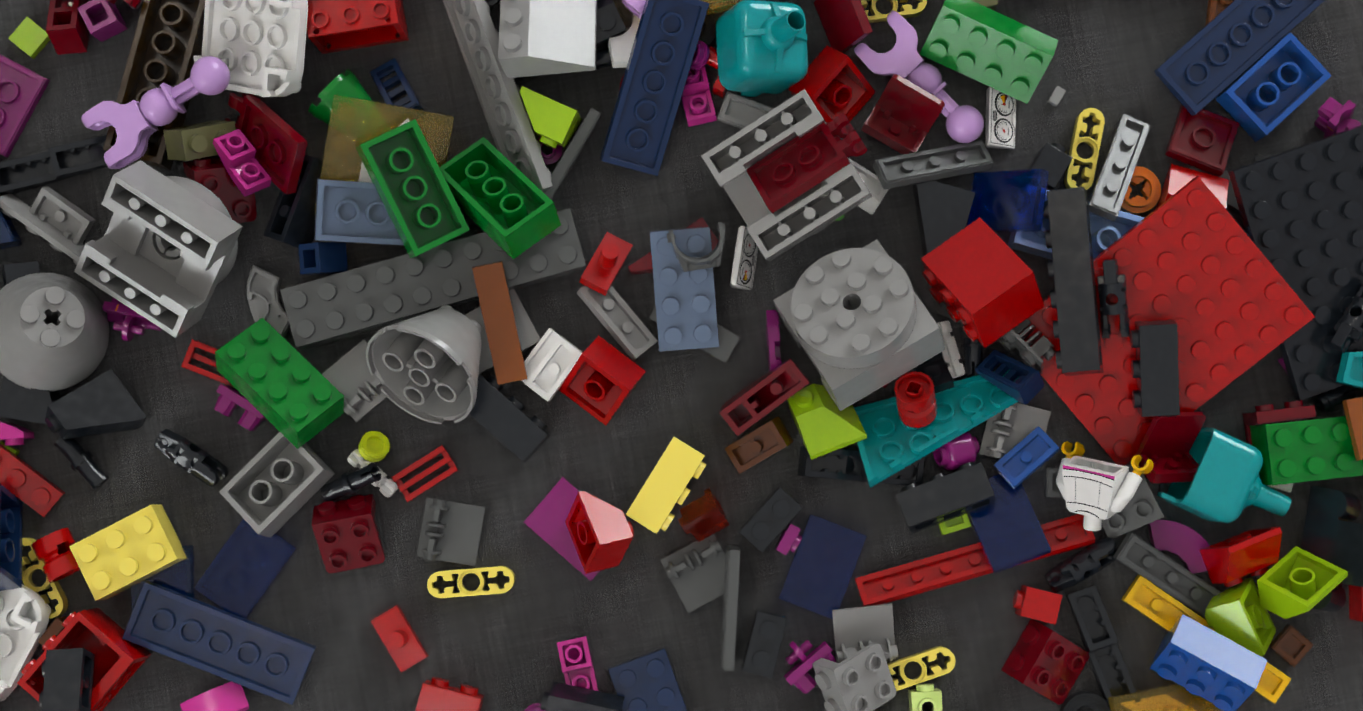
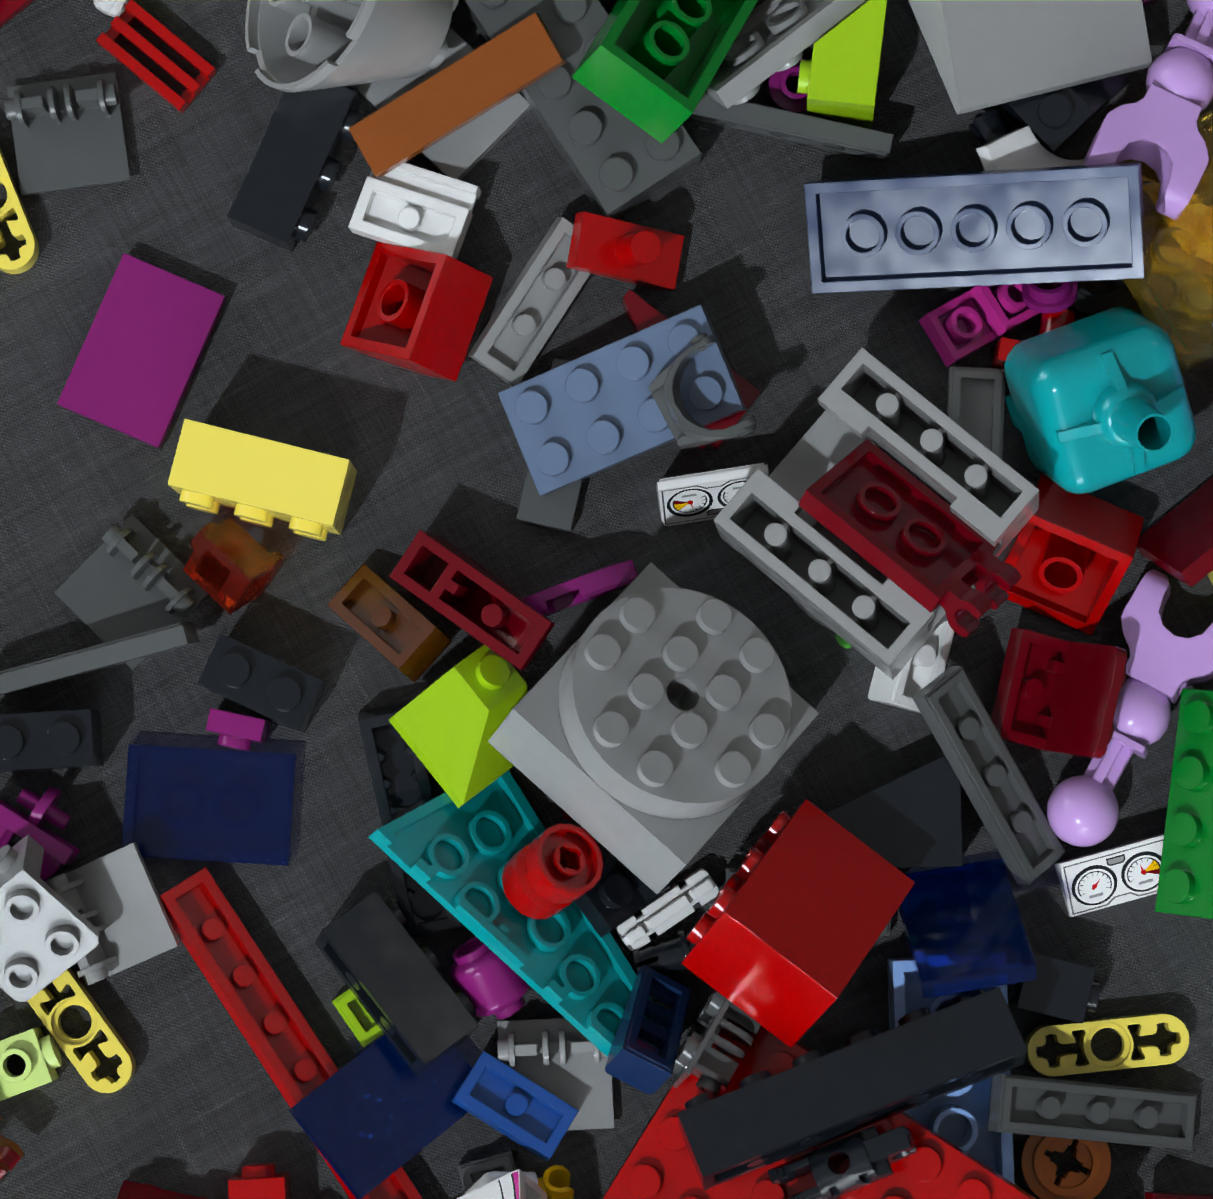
camera: 70 degrees right, 0 degrees up
red slope [565,491,634,574] -> none
light grey piece [1047,86,1066,107] -> none

